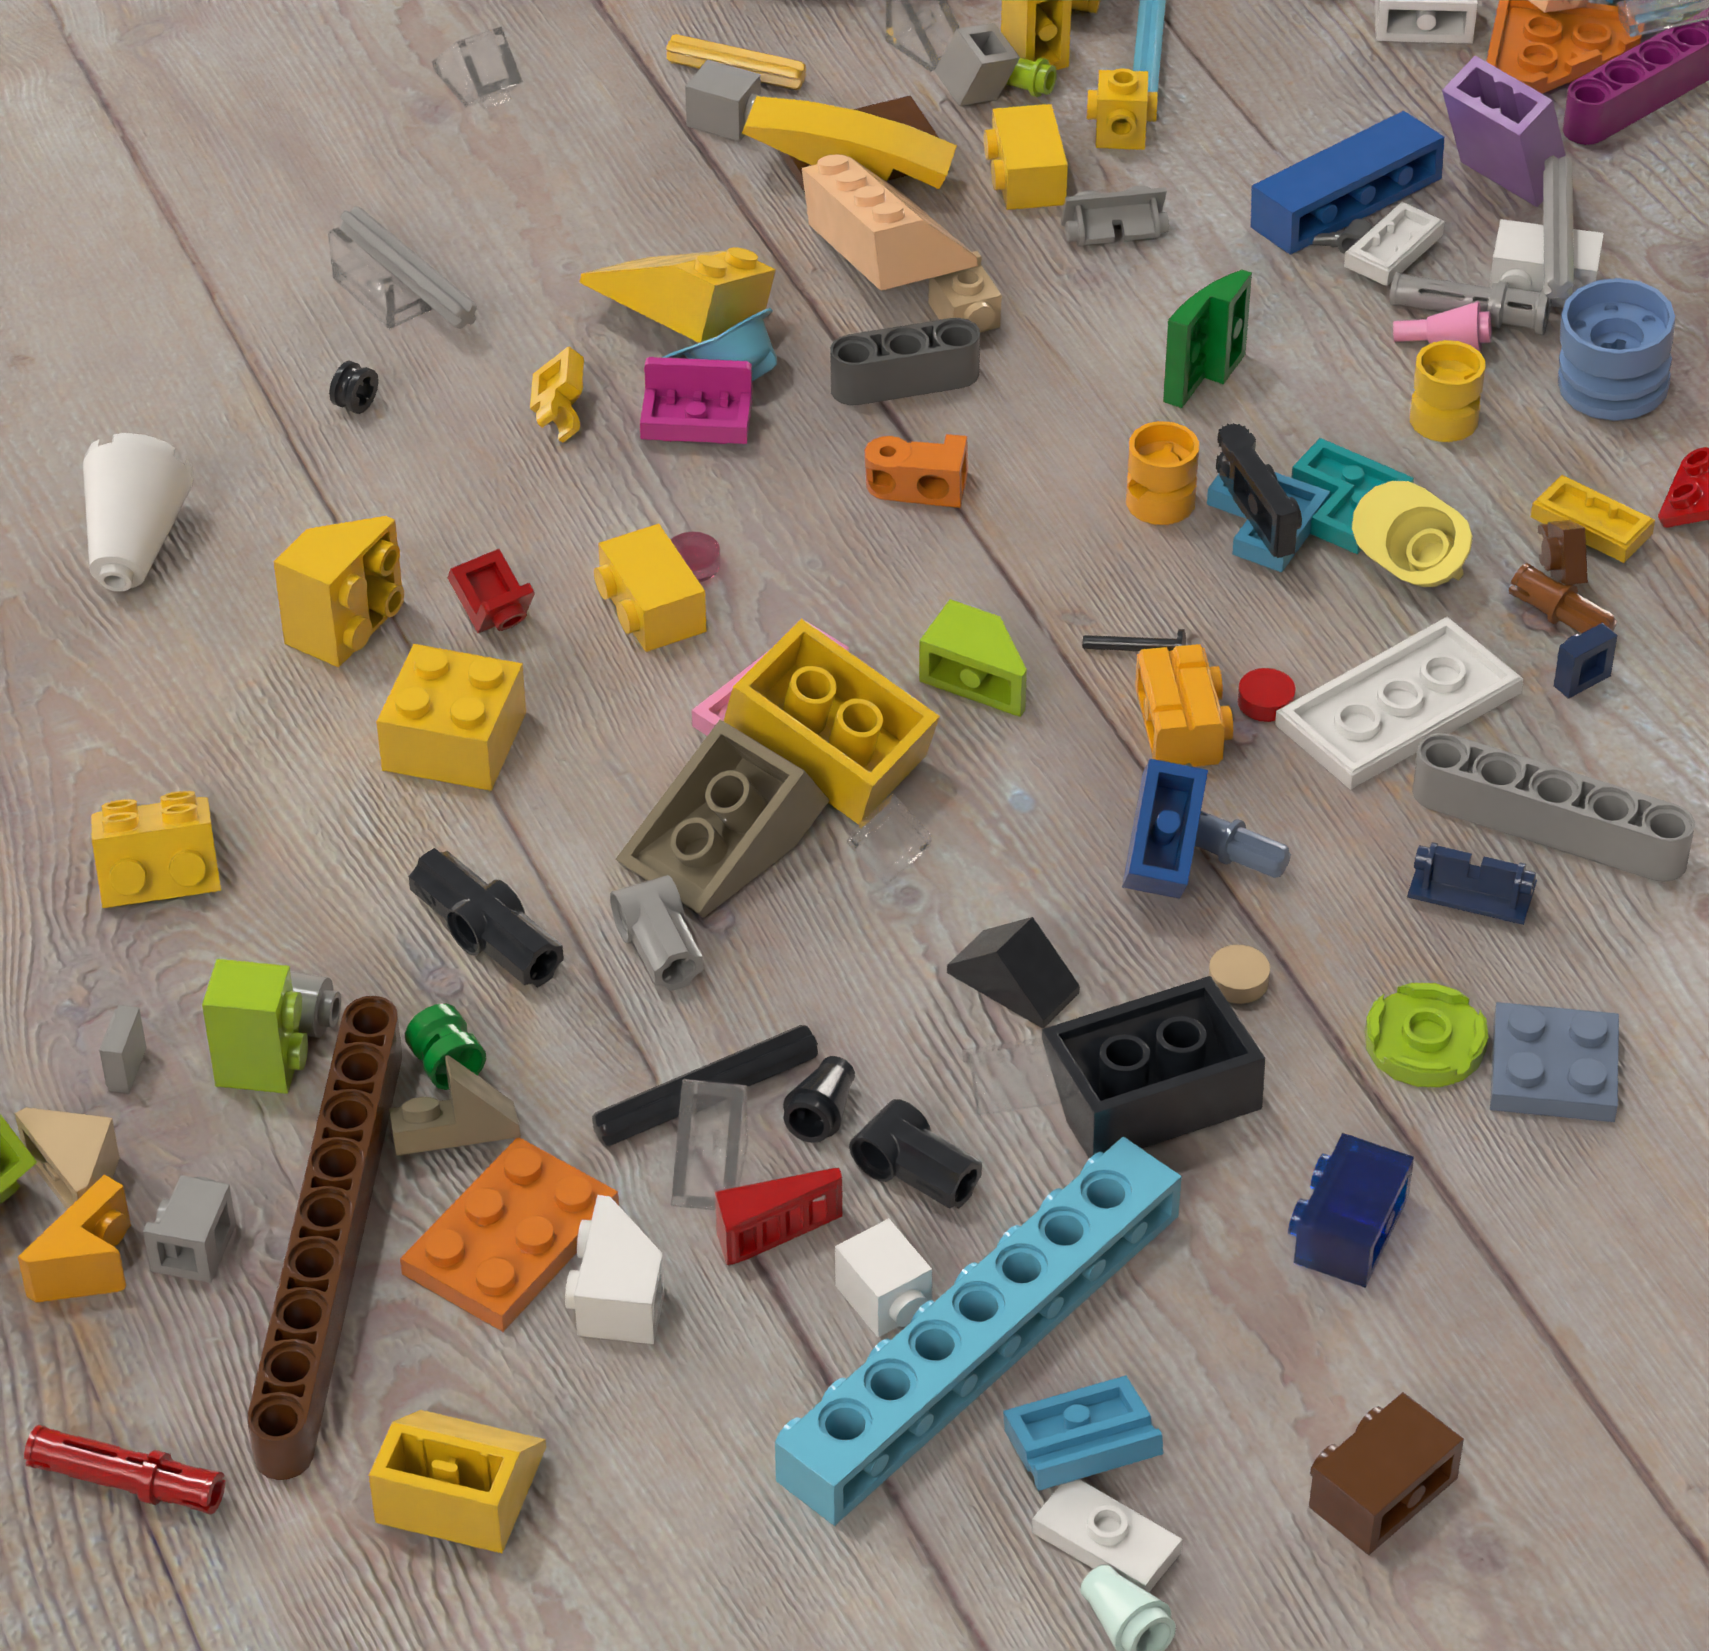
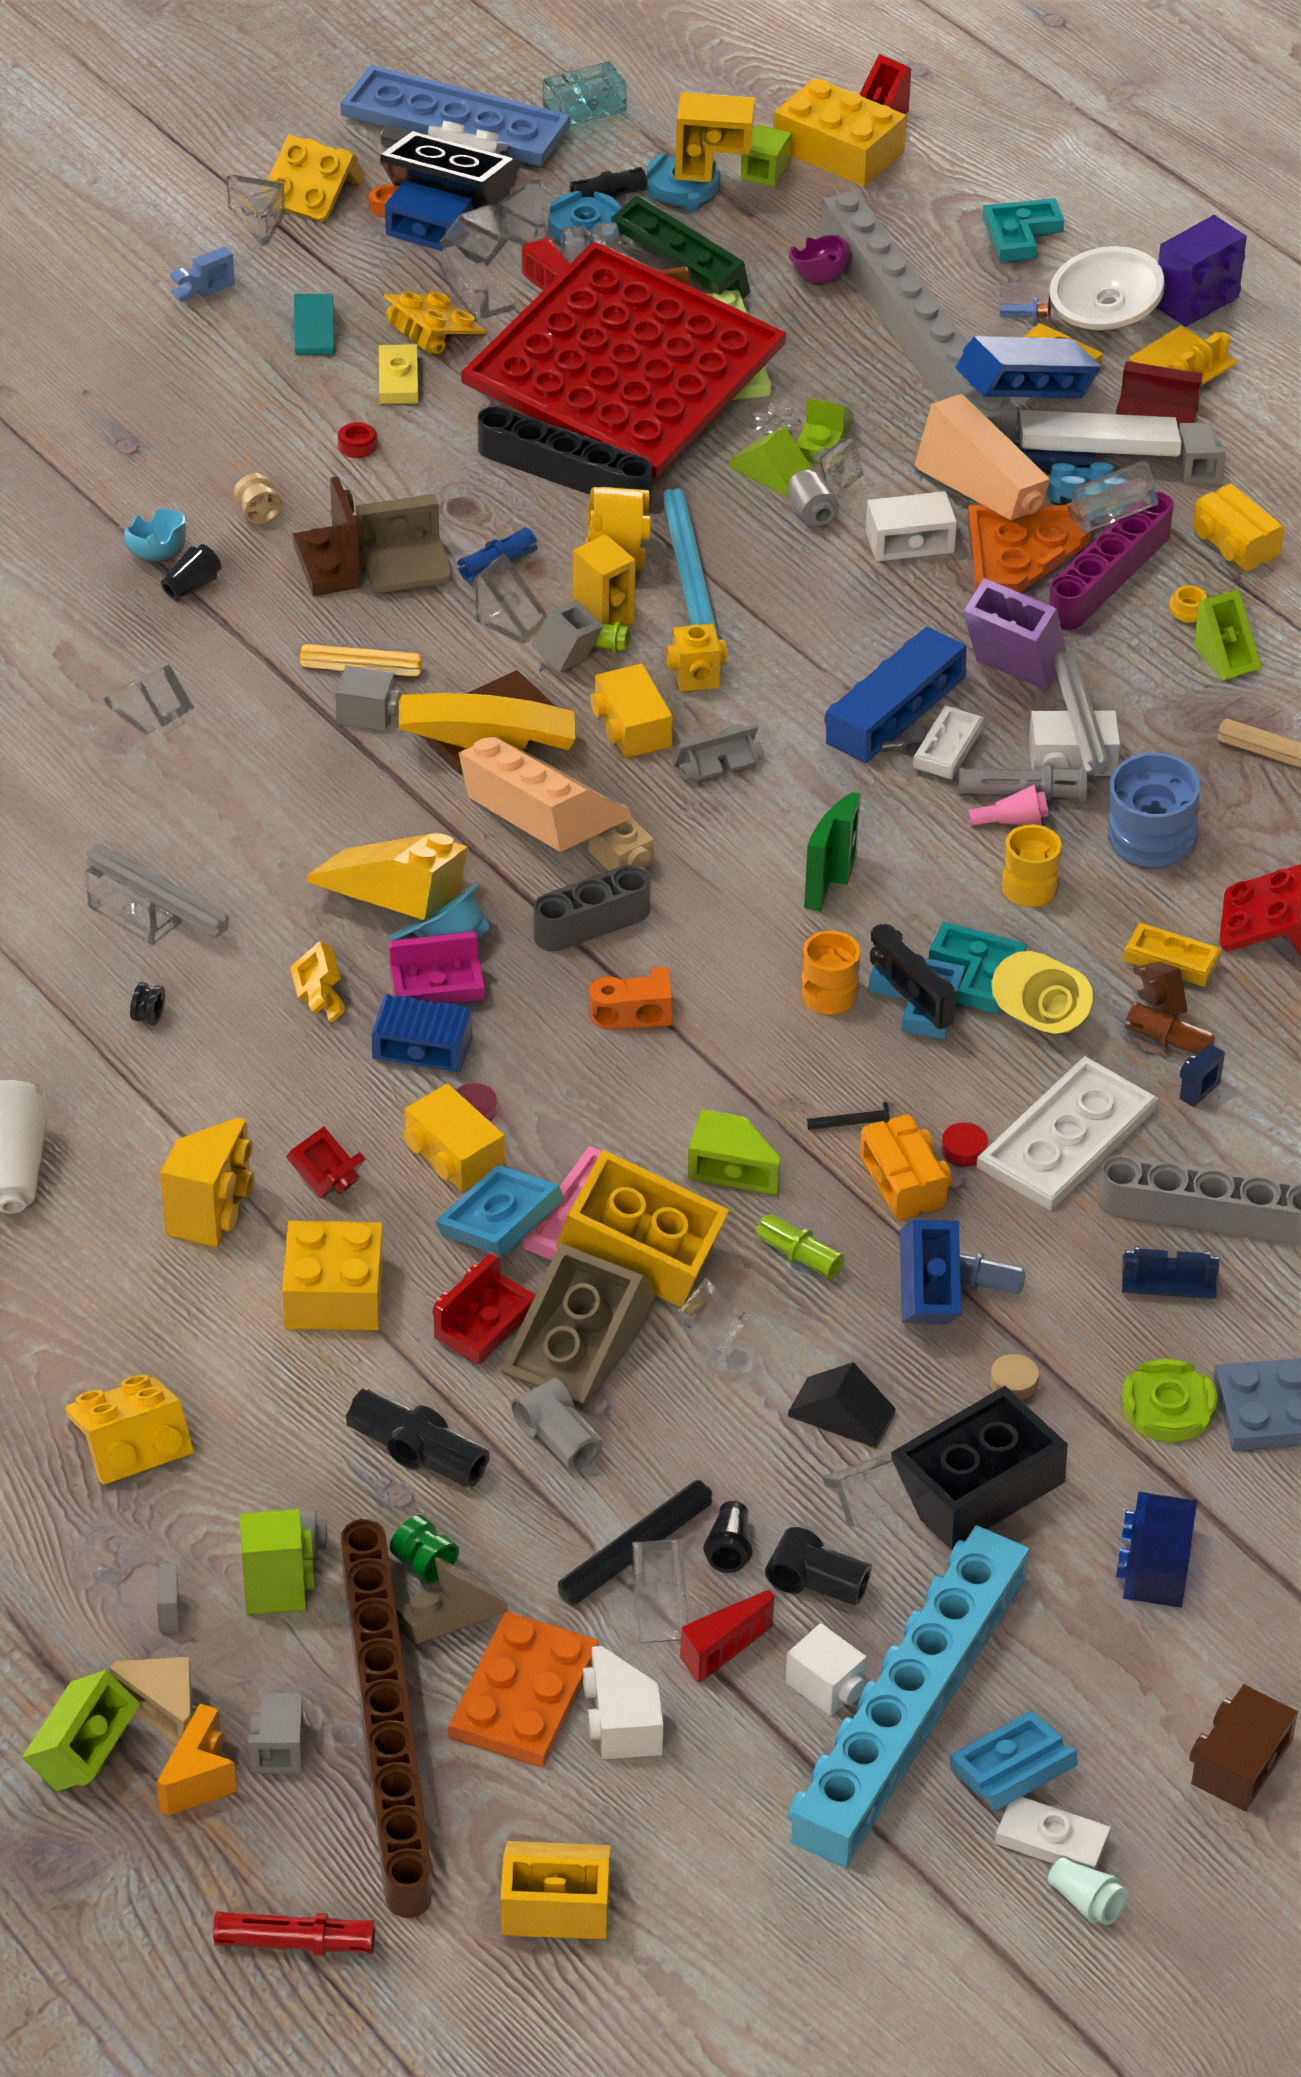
camera: 15 degrees left, 0 degrees up
none -> blue brick [371,993,472,1072]
none -> red bracket [432,1252,536,1365]
none -> dark azure plate [435,1164,565,1257]
none -> lime axle [755,1214,845,1280]

